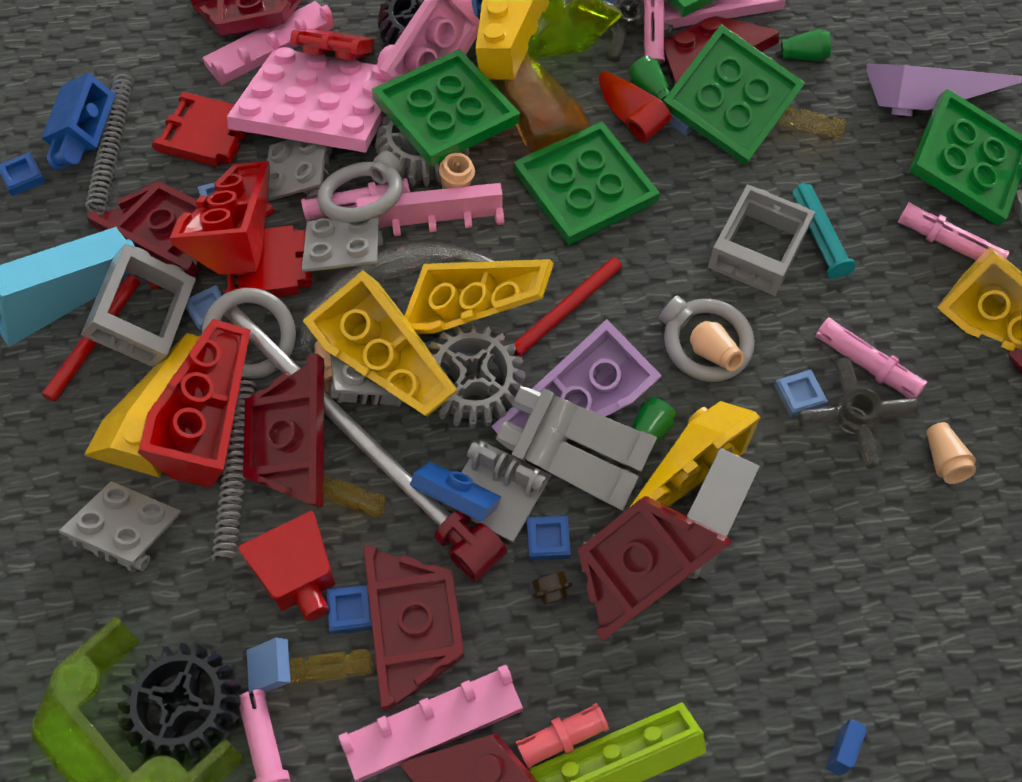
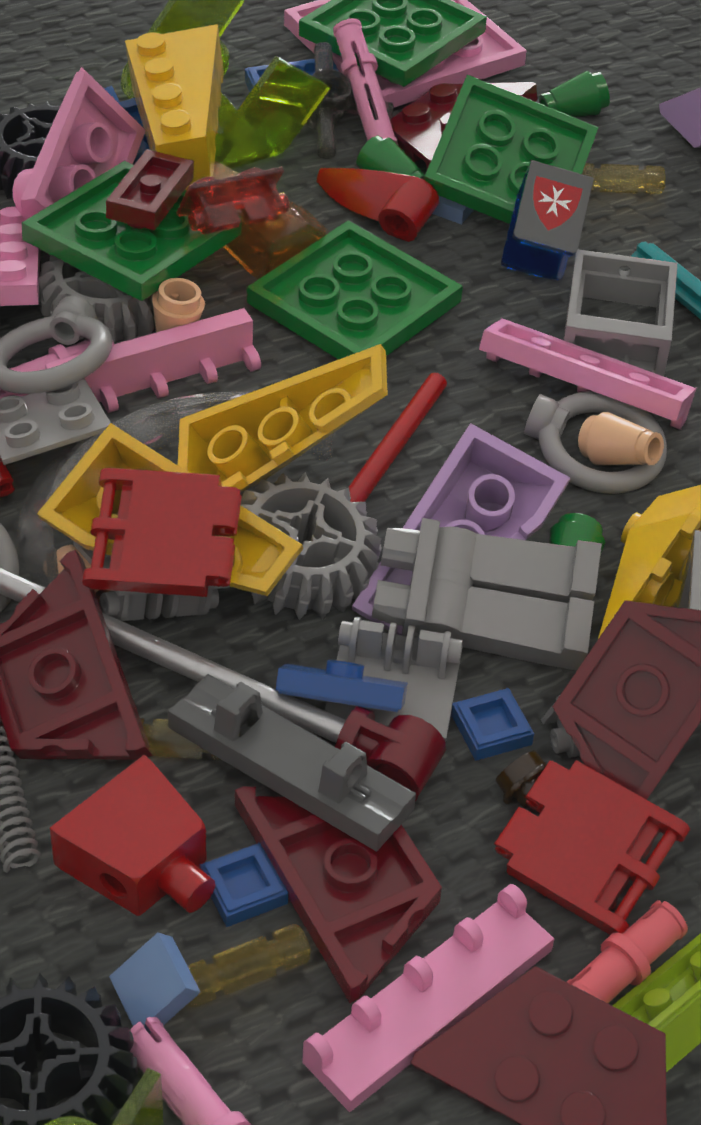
camera: 20 degrees left, 15 degrees down
none -> red plate [82,468,242,597]
none -> dark red plate [106,149,194,230]
none -> dark grey hinge [168,674,416,852]
none -> clear red hinge [176,167,289,235]
none -> bright pink hinge [479,318,696,430]
none -> red plate [494,760,690,935]
none -> piece [500,160,594,280]

